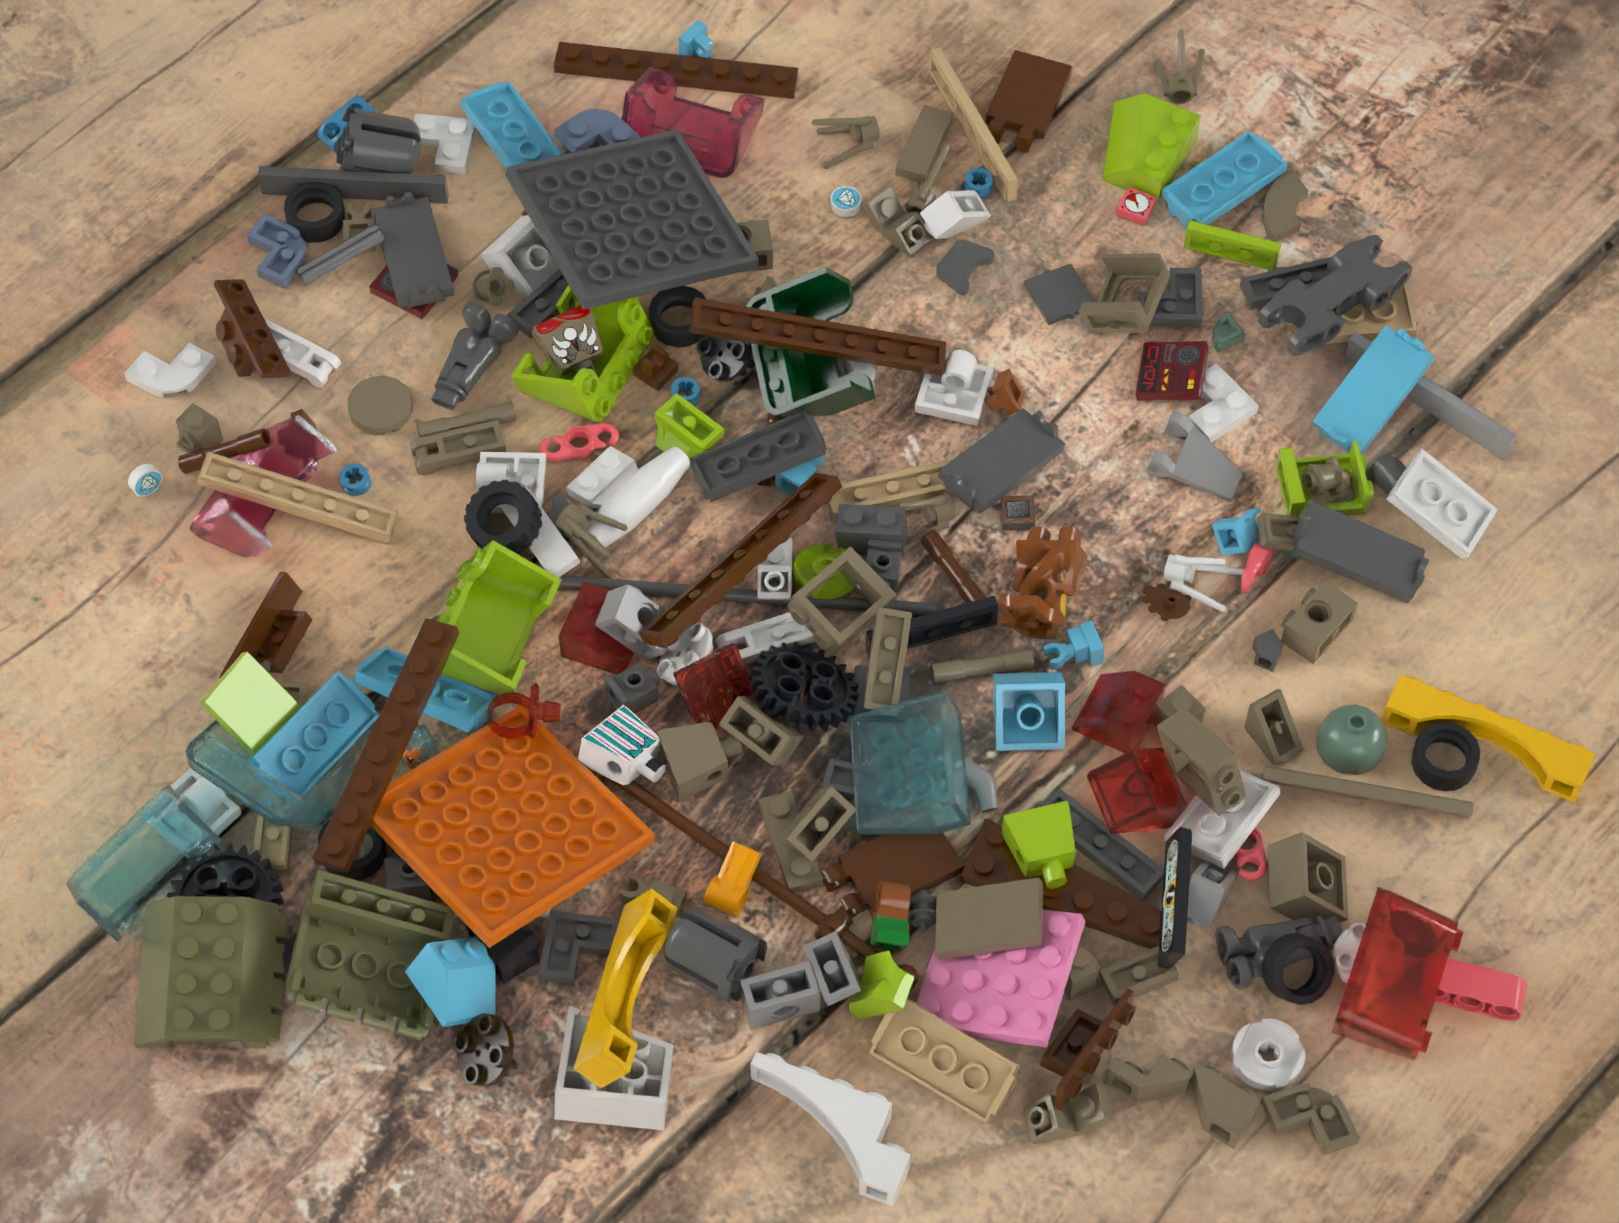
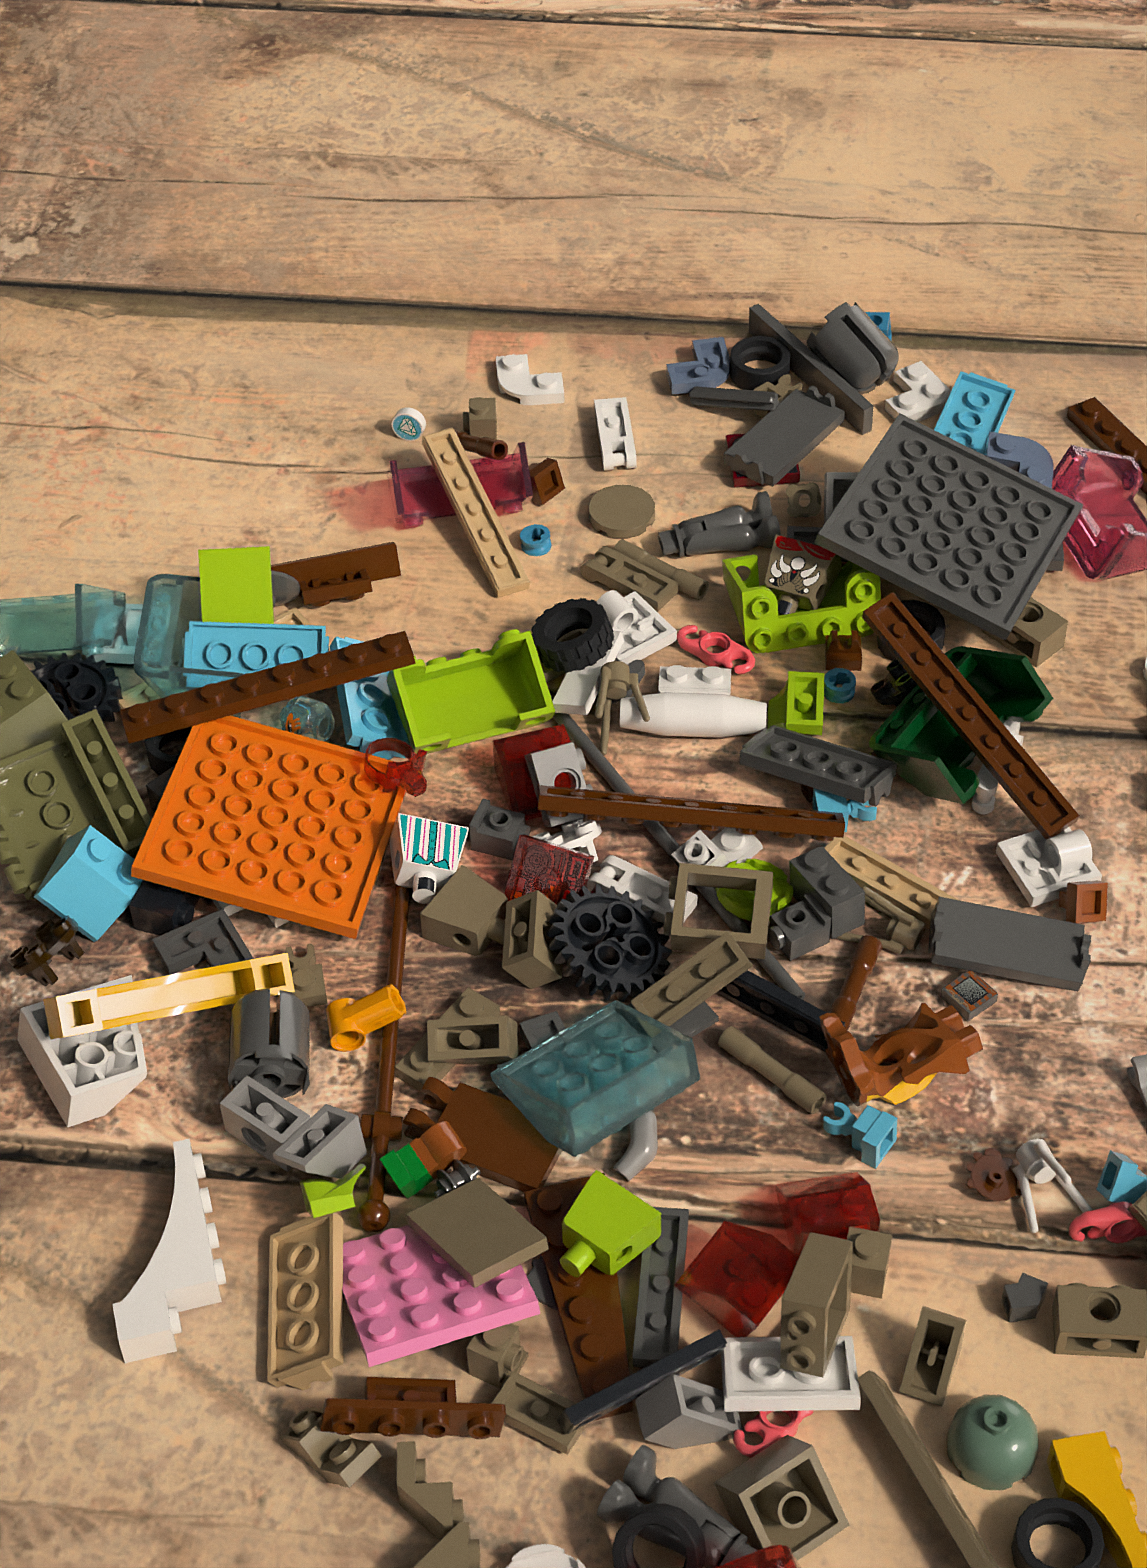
camera: 55 degrees right, 10 degrees down
reddish brown bracket [213,279,290,379] -> none
medium azure slope [993,672,1065,751] -> none

